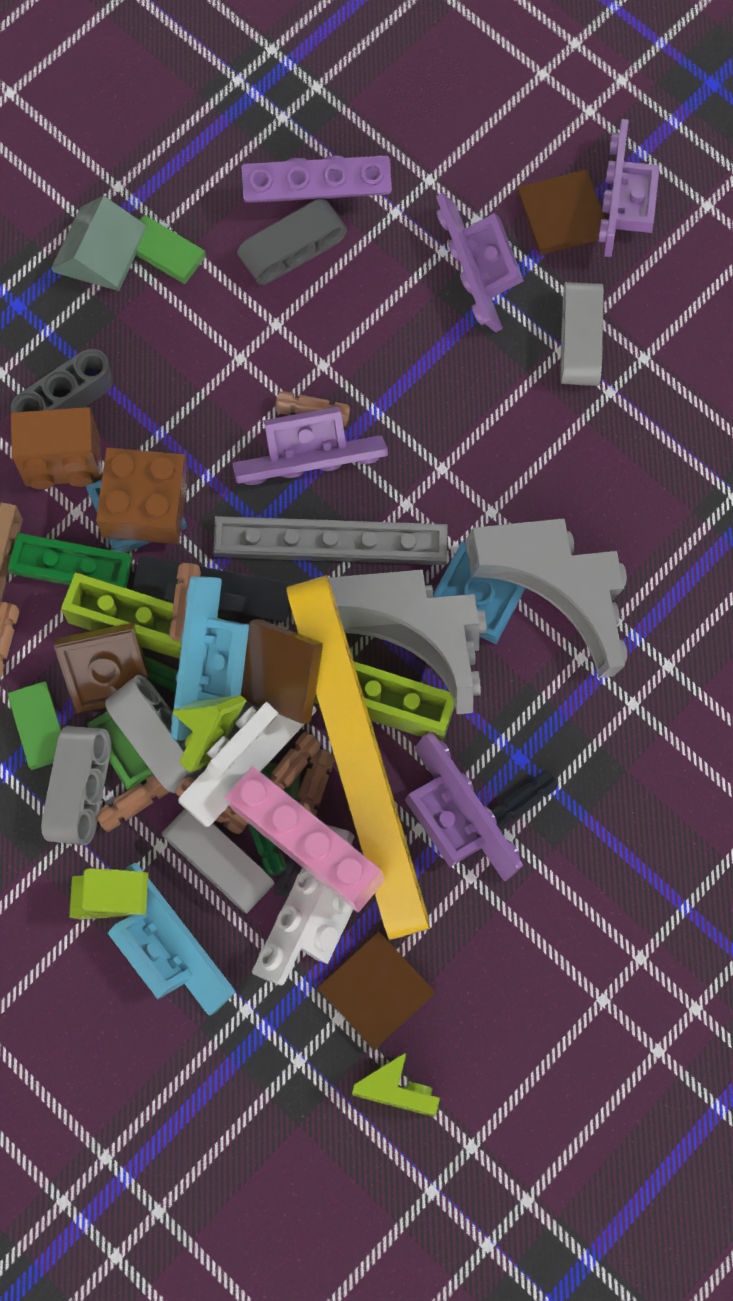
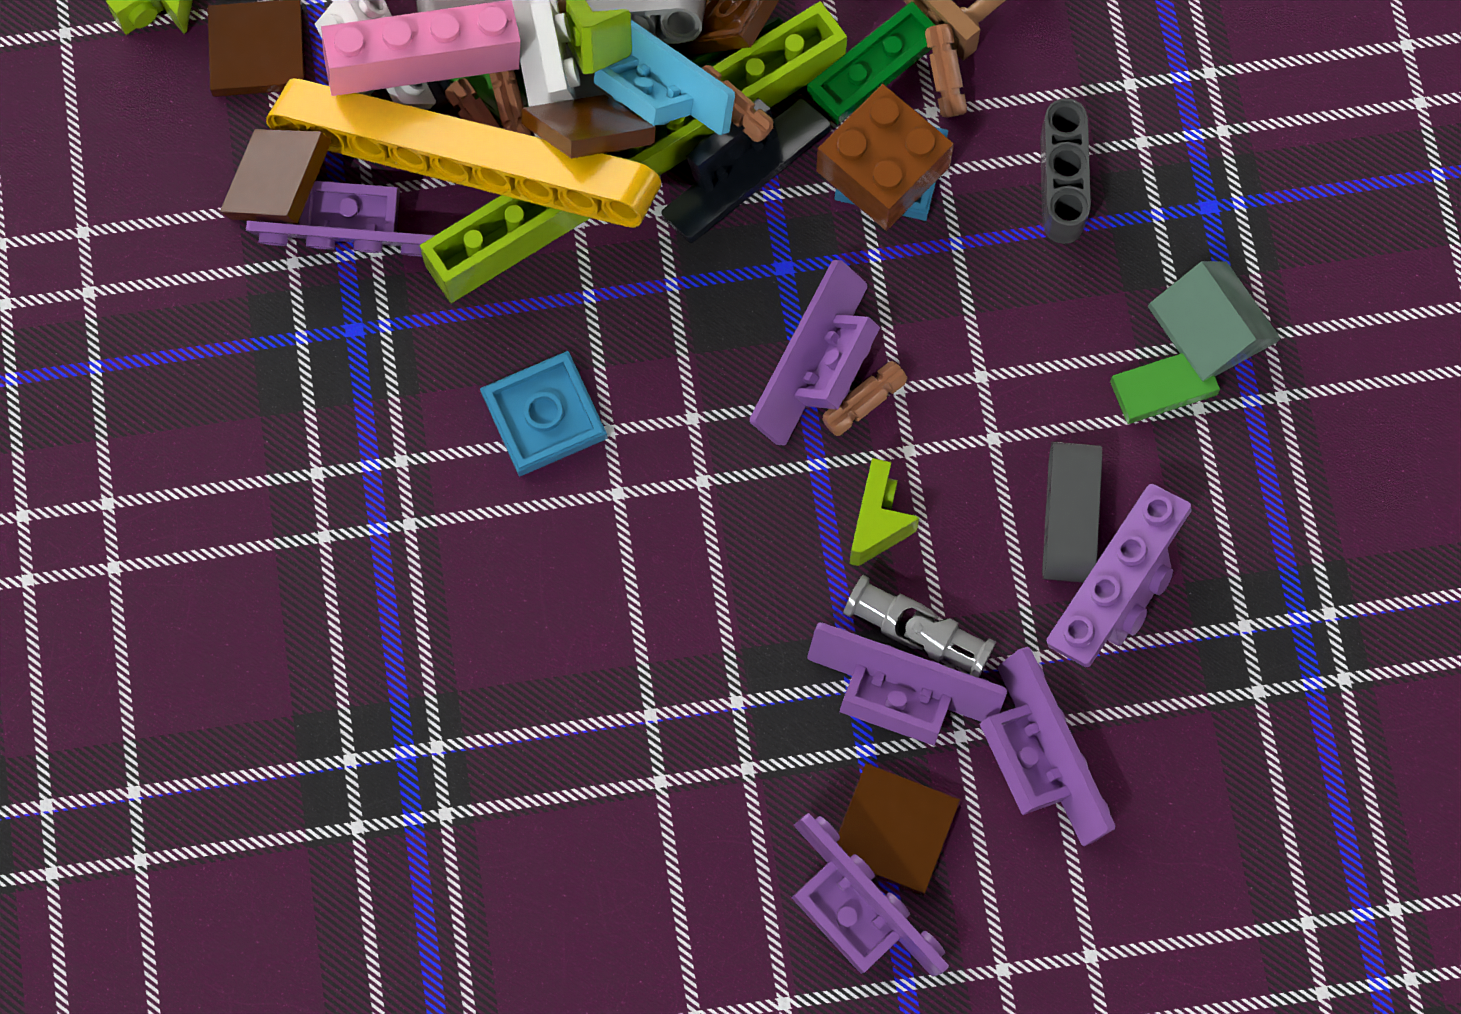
camera: 130 degrees right, 0 degrees up
dark orange brick [11,407,102,489] -> none
light grey tile [213,516,447,565] -> none
light grey arch [328,570,486,714] -> none
light grey arch [465,519,627,678] -> none
black axle [491,770,558,831] -> none
light grey beam [560,282,603,386] -> none
none -> tile [220,129,332,224]
none -> light grey piece [843,575,996,678]
none -> lime slope [849,458,920,566]
none -> nougat axle [925,24,967,118]
none -> medium lavender bracket [980,647,1115,846]

